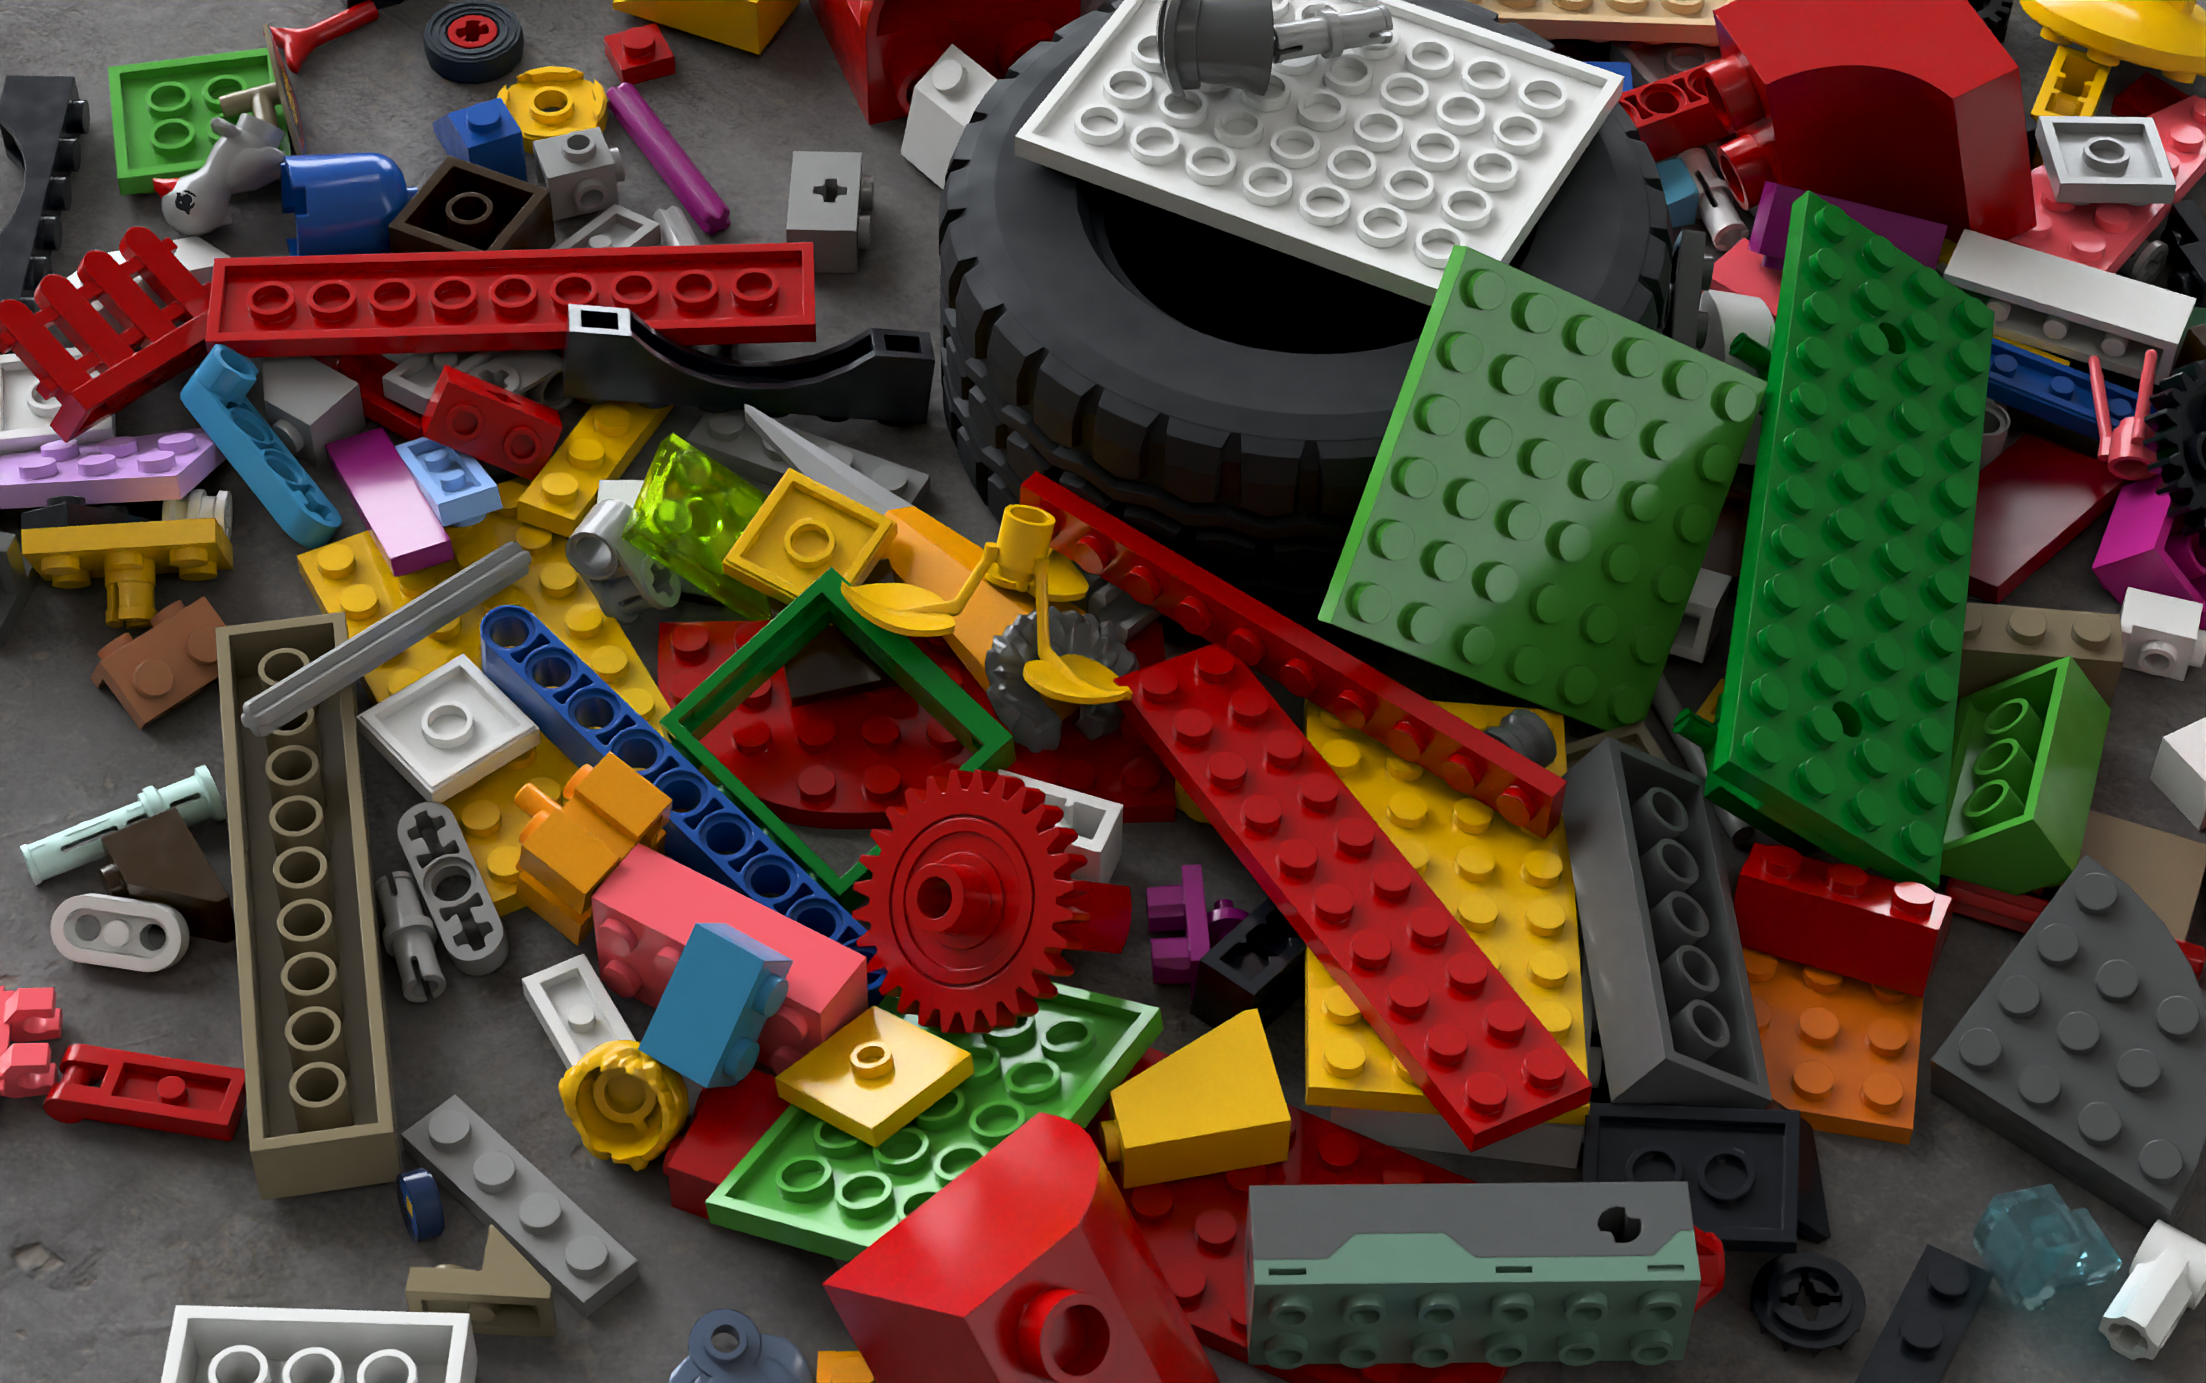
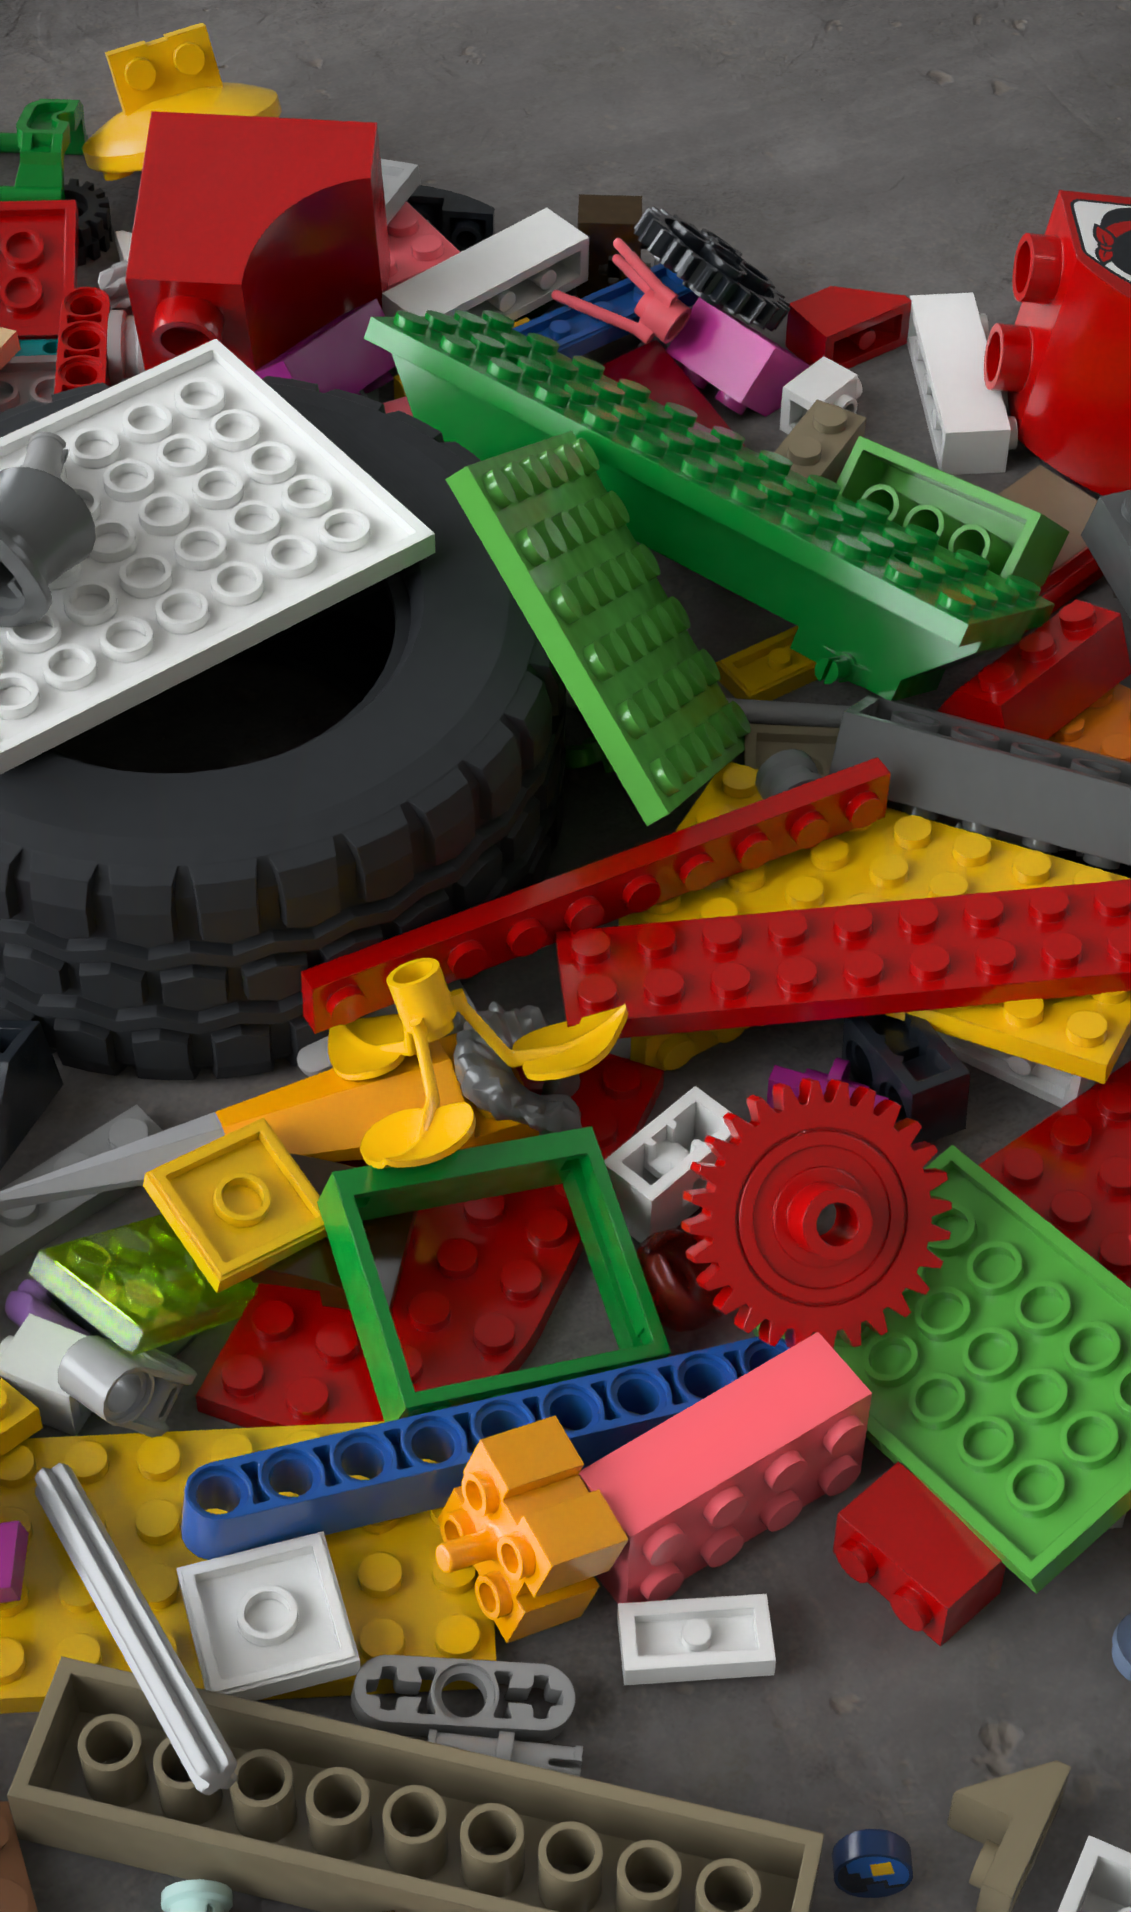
camera: 65 degrees left, 0 degrees up
light grey plate [401,1094,640,1318] -> none
yellow hair [558,1040,689,1171] -> none
dark azure brick [638,923,794,1088] -> none
yellow plate [775,1005,975,1148] -> none
yellow slope [1098,1009,1291,1189] -> none

